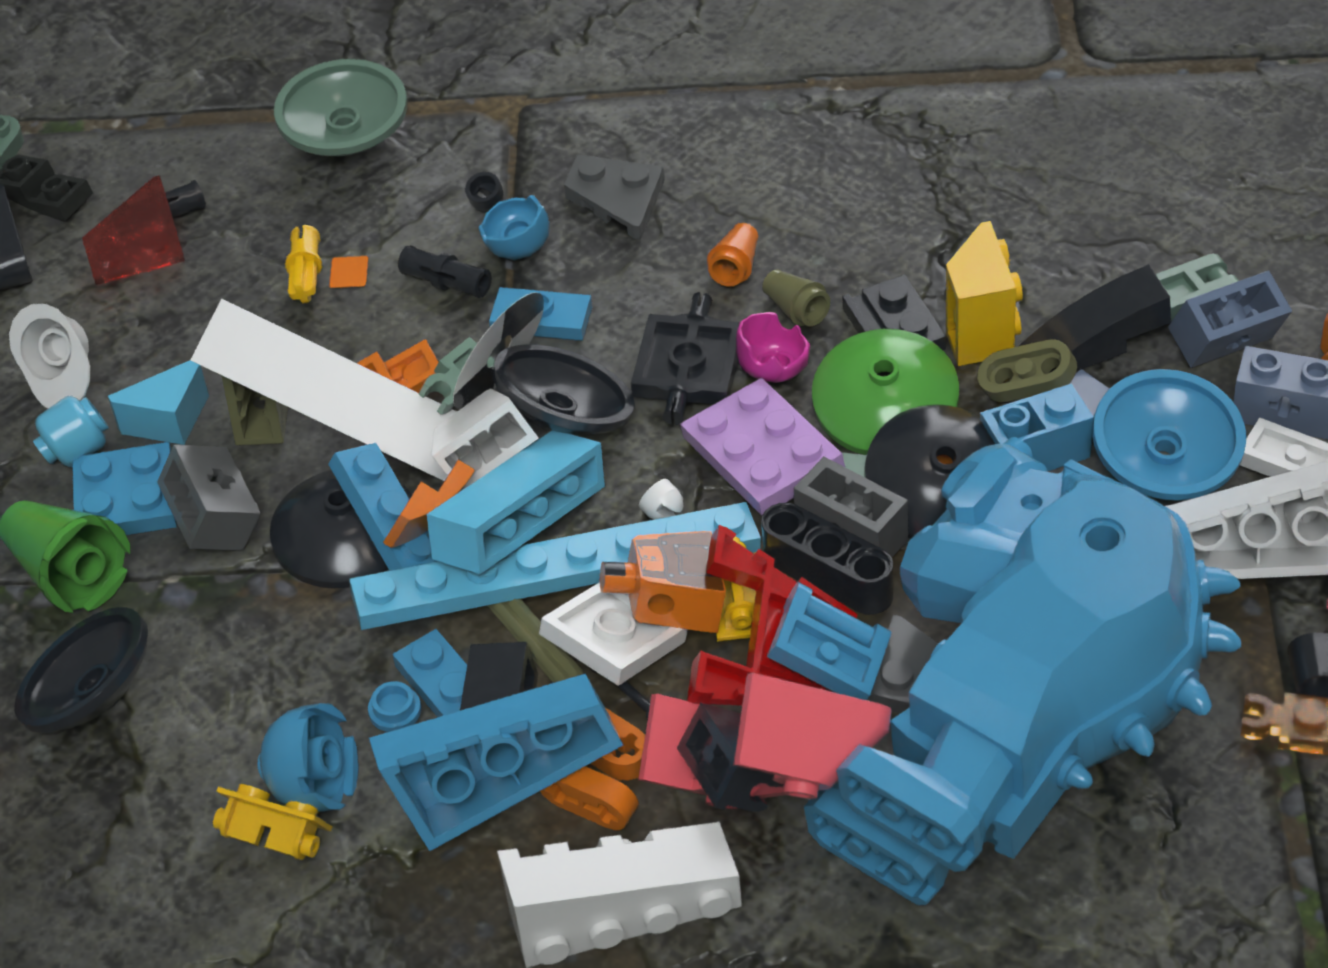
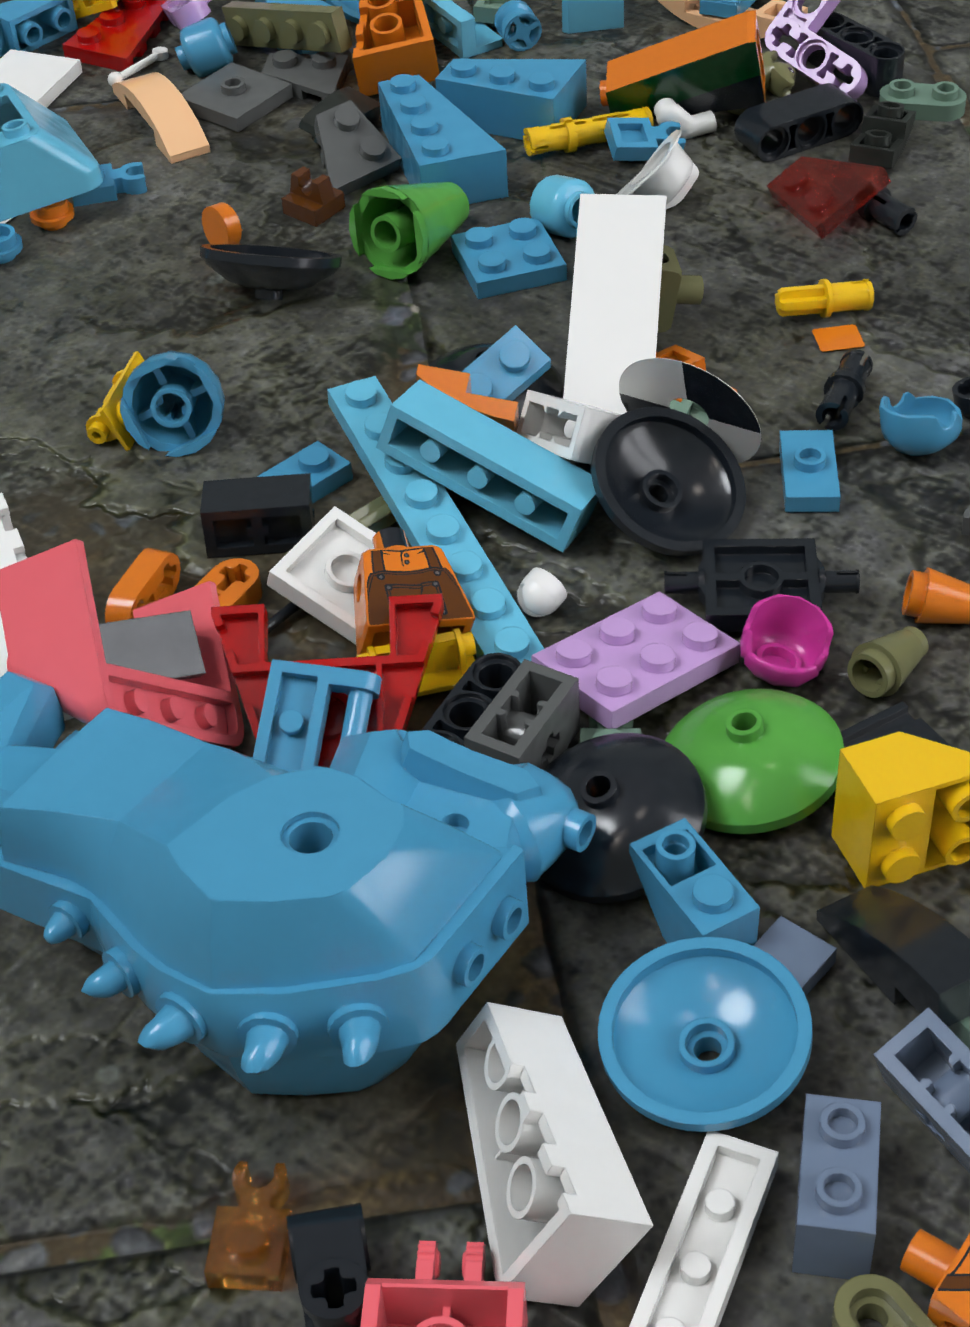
camera: 80 degrees right, 5 degrees down
dark grey brick [157,444,261,550] -> none
dark azure plate [368,681,421,732] -> none
dark azure wedge [369,673,623,851] -> none
olive plate [977,339,1077,402] -> none

